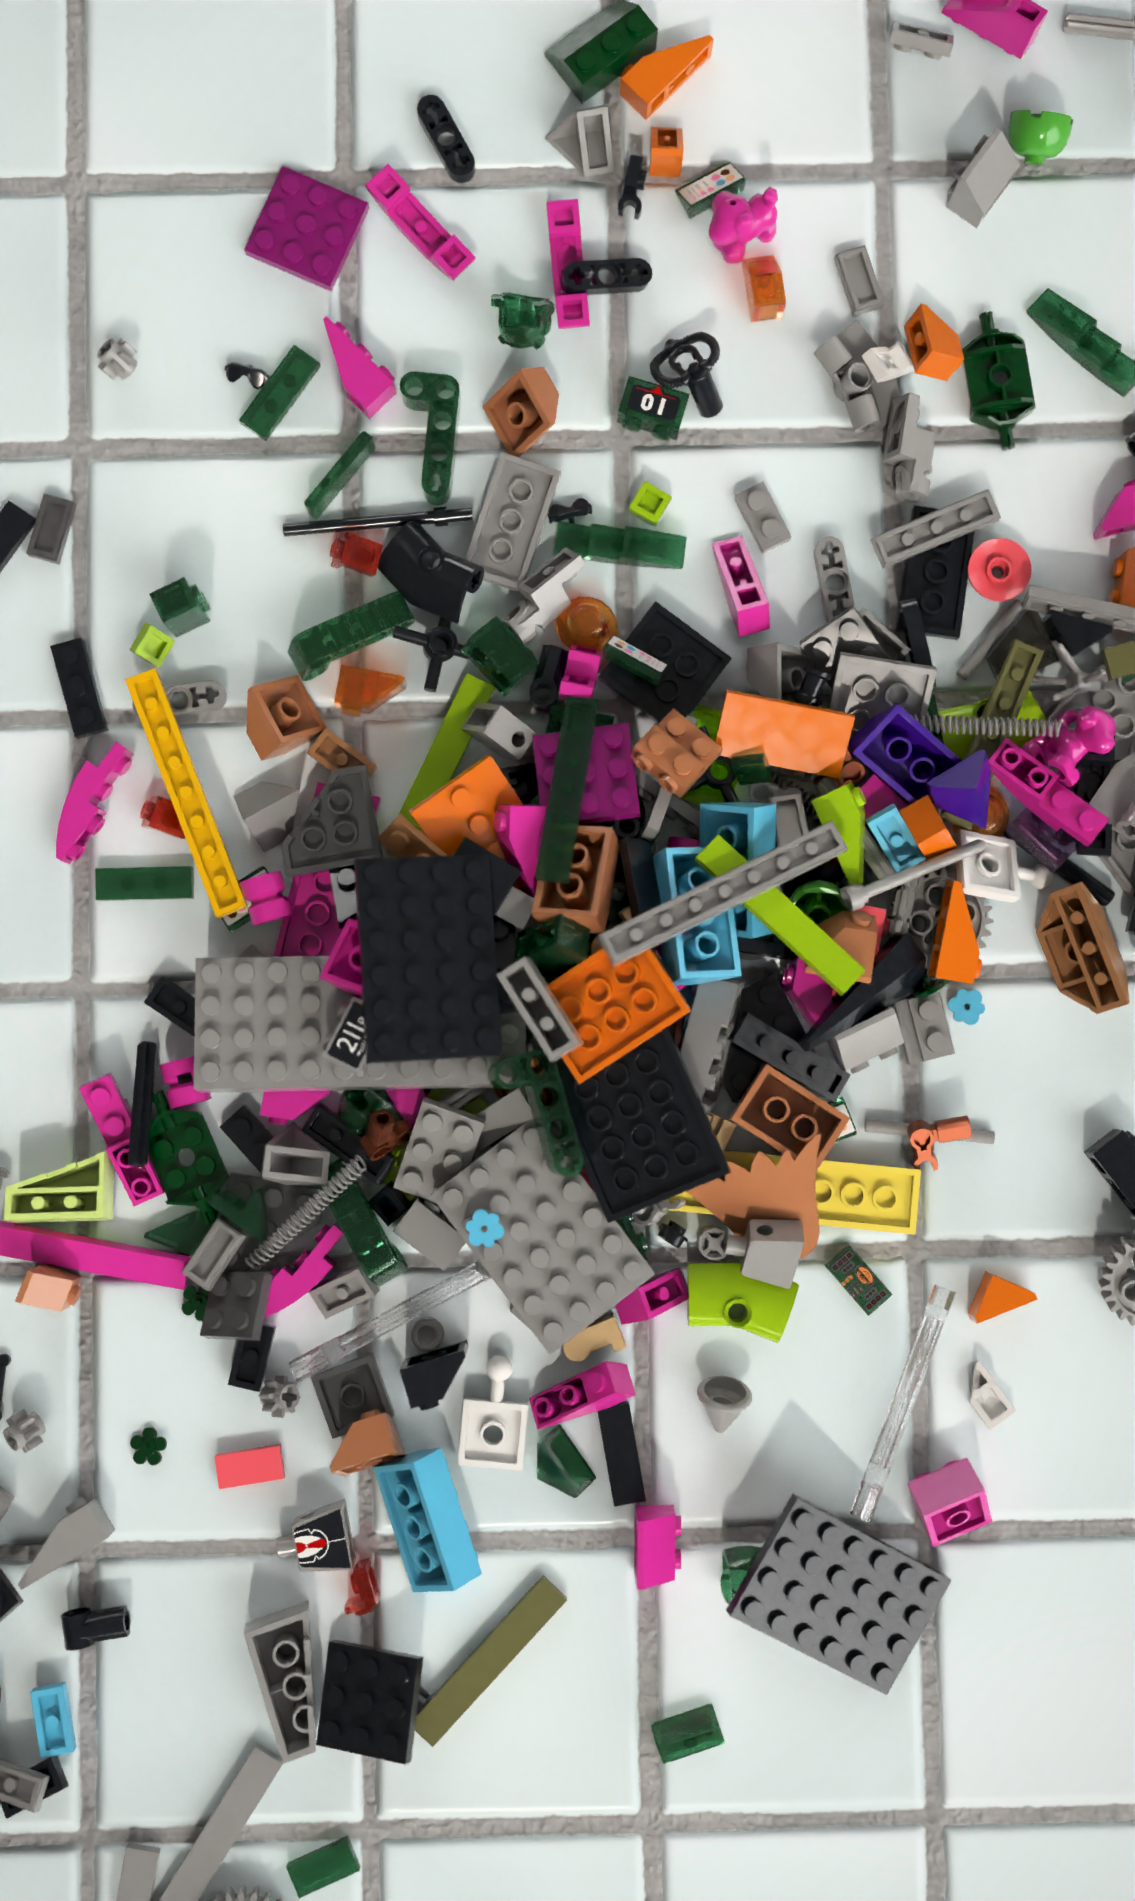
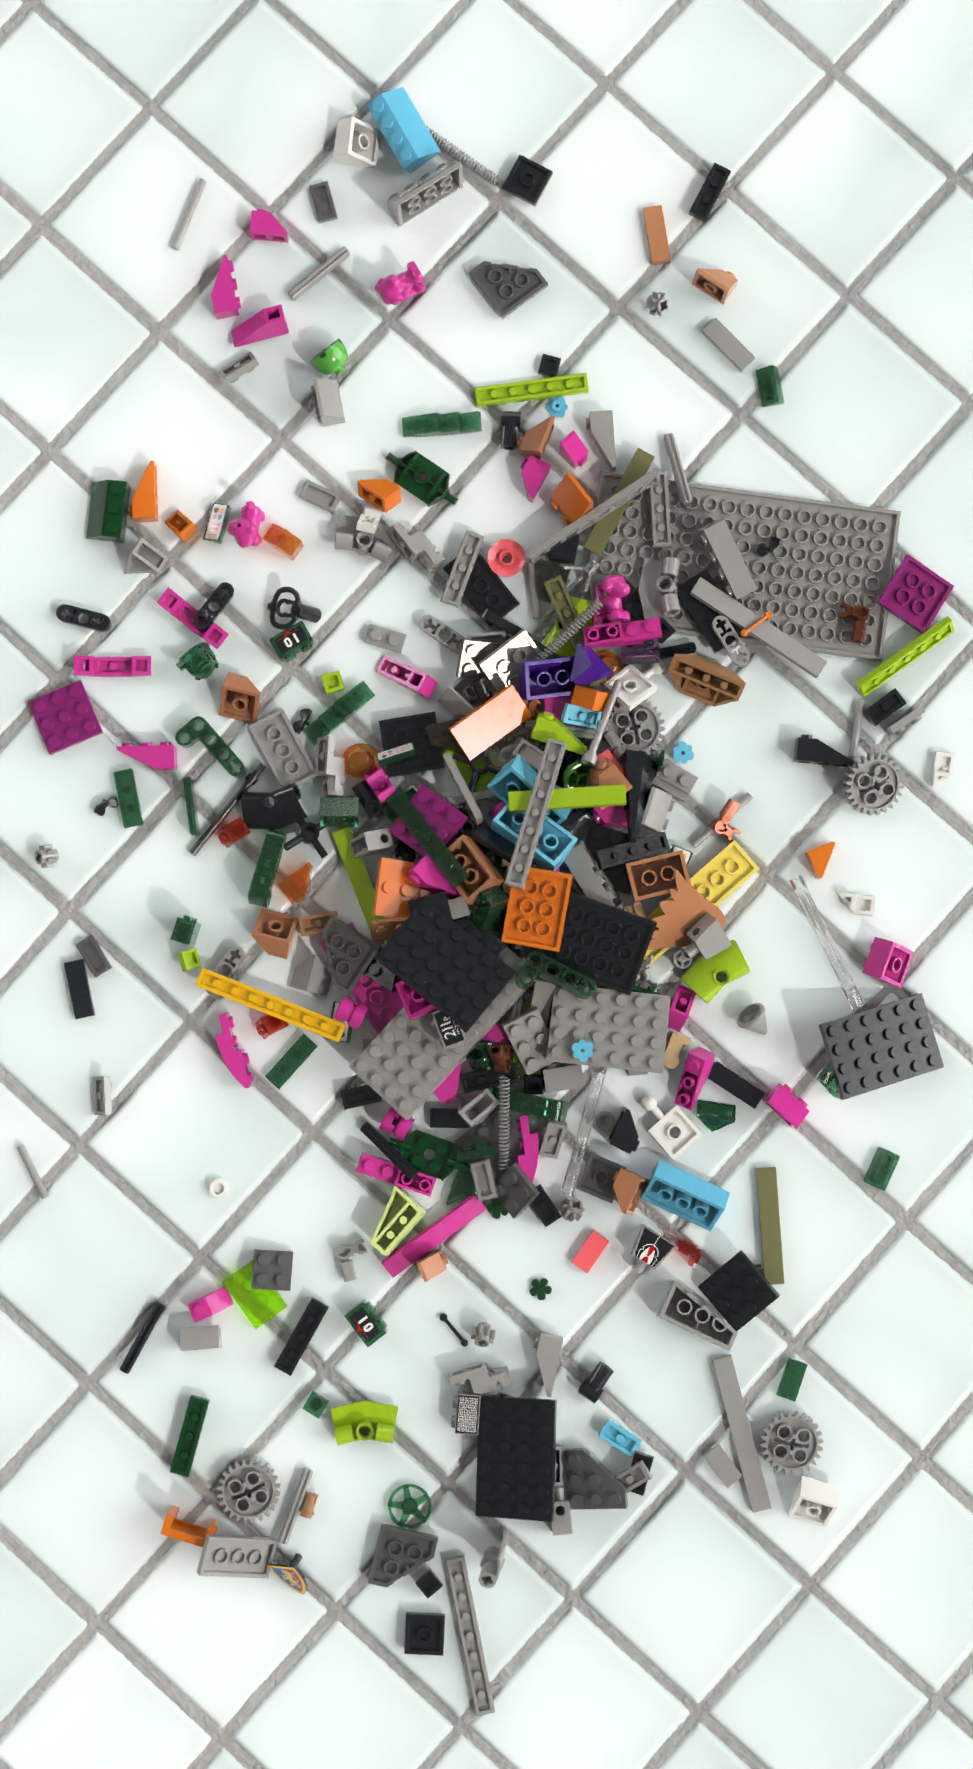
camera: 40 degrees left, 0 degrees up
black plate [50,637,109,739] -> none
light grey brick [496,957,584,1062] -> none
black plate [618,155,647,220] -> none
nougat plate [631,708,723,798] -> none
black plate [657,1220,688,1249] -> none
clear green tile [731,753,772,785] -> none
tile [824,1245,893,1316] -> none
orange slope [927,880,982,985] -> none
none -> clear smoke wing [424,718,465,755]

